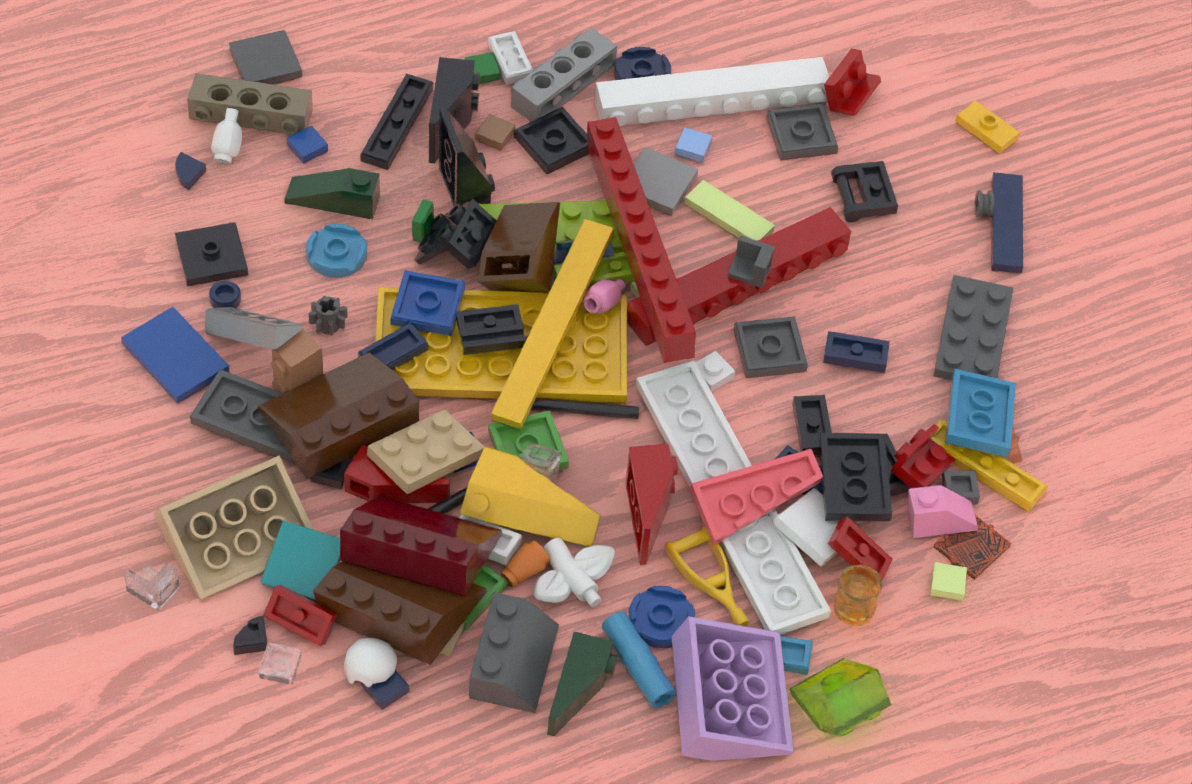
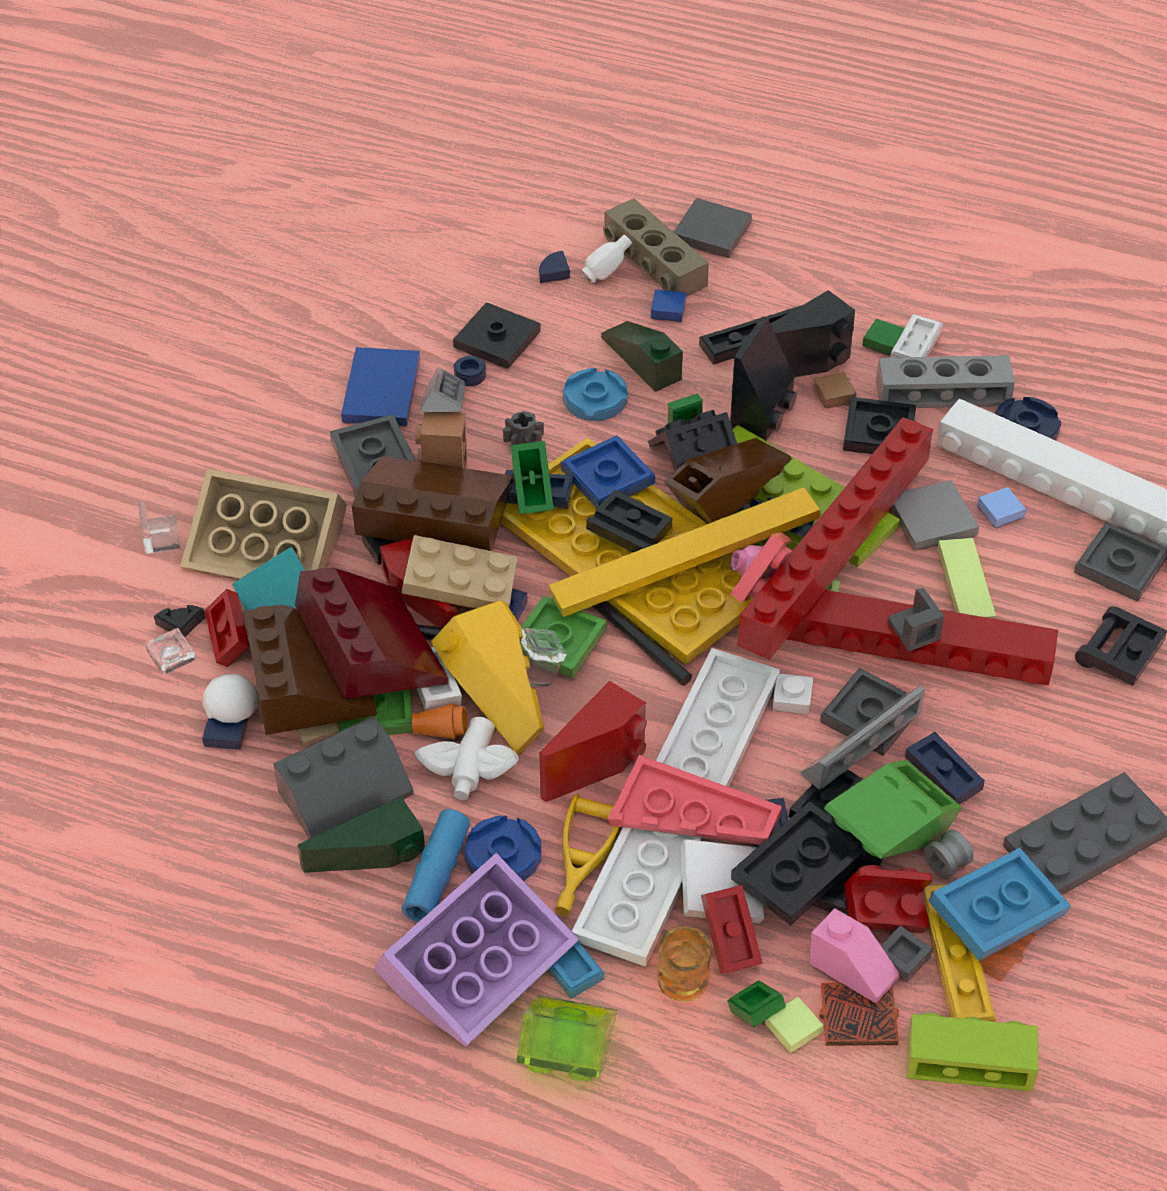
camera: 50 degrees right, 5 degrees down
none -> green slope [510,441,554,514]
none -> green tile [727,980,786,1027]
none -> coral plate [731,532,793,602]
none -> light grey slope [801,686,925,790]
none -> bright green slope [824,760,962,859]
none -> lime brick [906,1013,1038,1091]
none -> light grey wheel [924,829,974,879]

